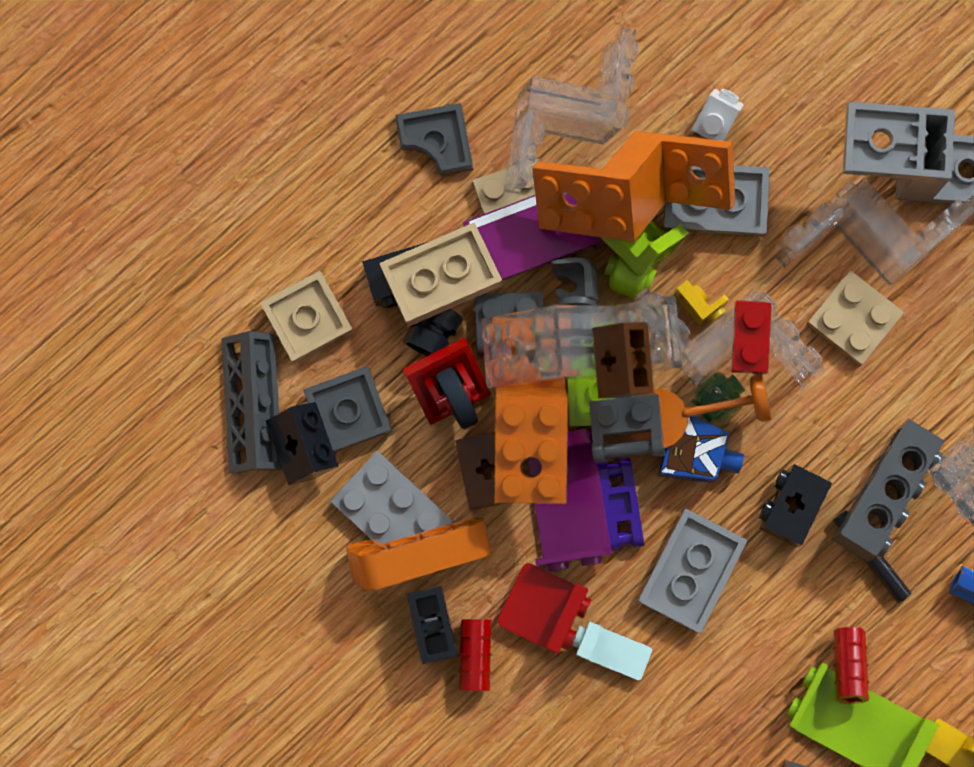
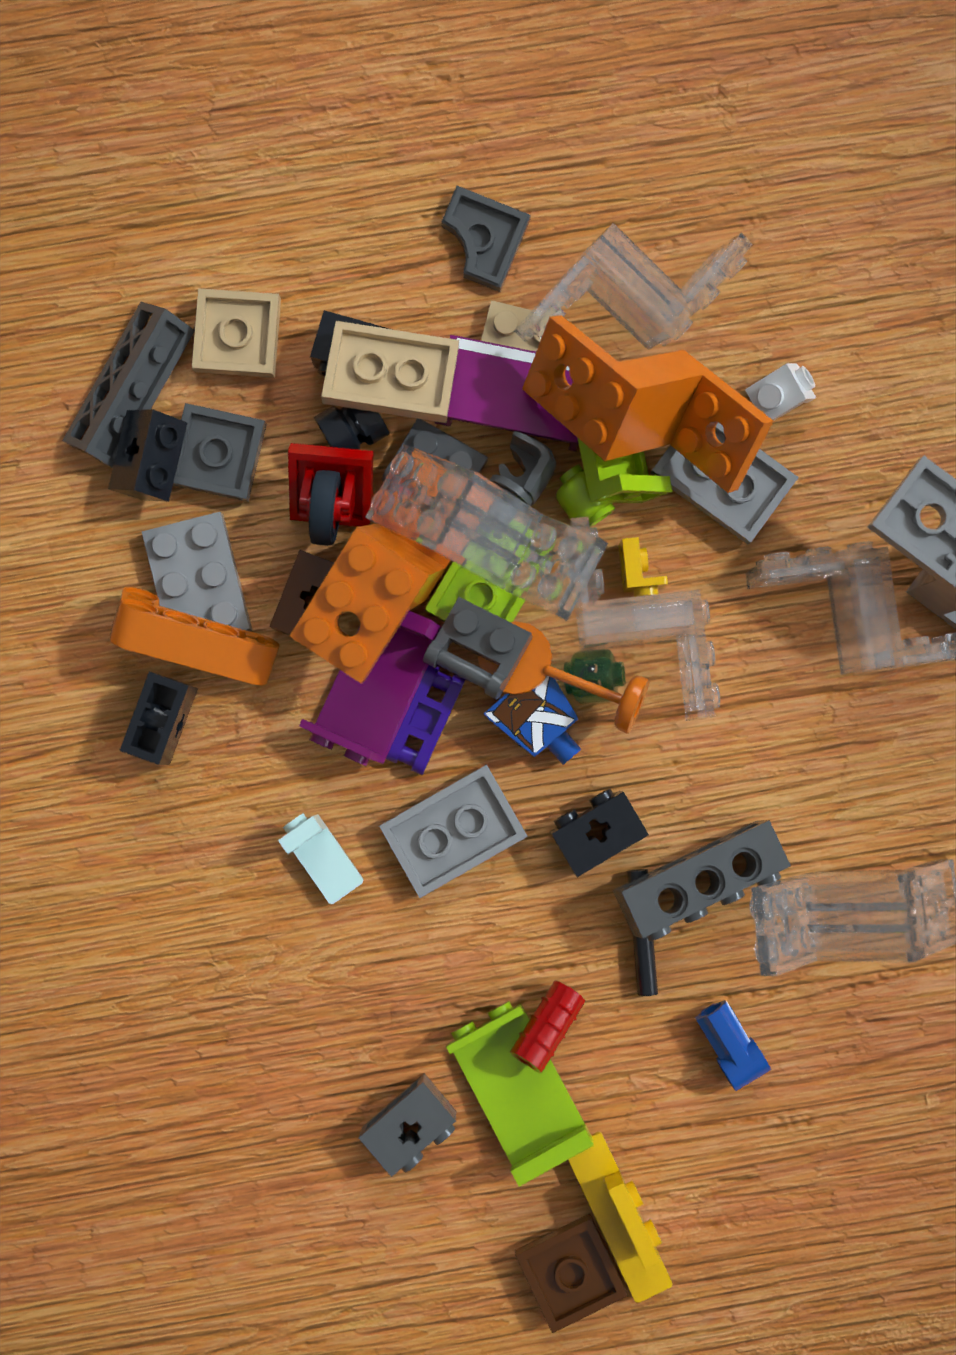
camera: 30 degrees right, 5 degrees up
red axle [459,619,492,691] -> none
red bracket [498,563,592,654] -> none
reddish brown brick [592,322,654,399] -> none
red plate [731,300,772,375] -> none
tan plate [806,270,904,366] -> none

